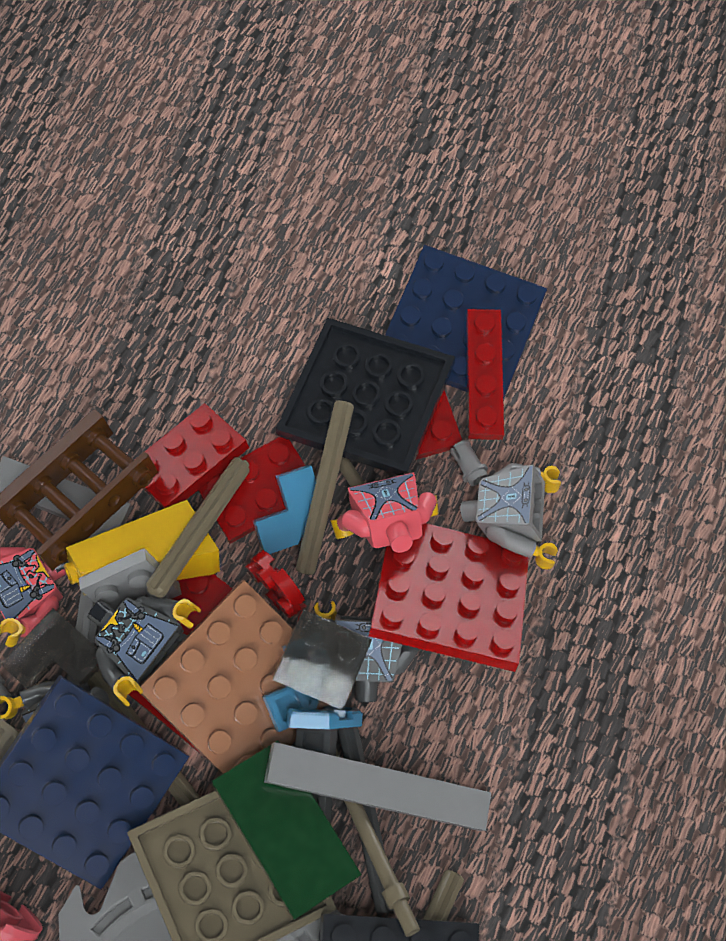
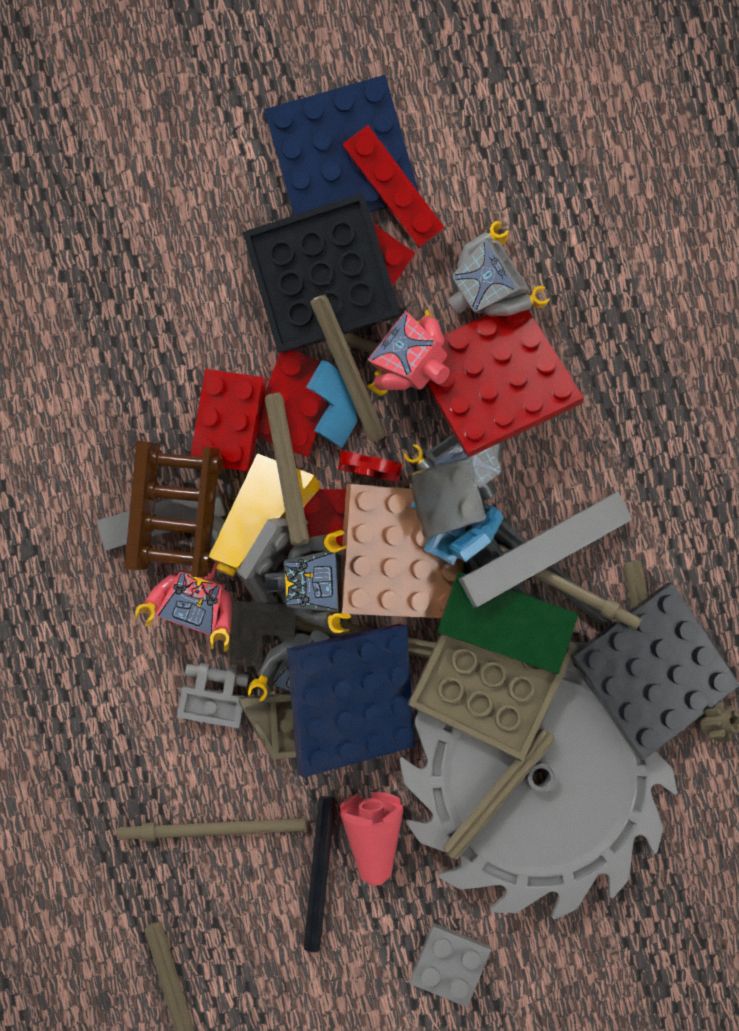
camera: 35 degrees left, 20 degrees up
light grey pin [450,440,488,486] -> none

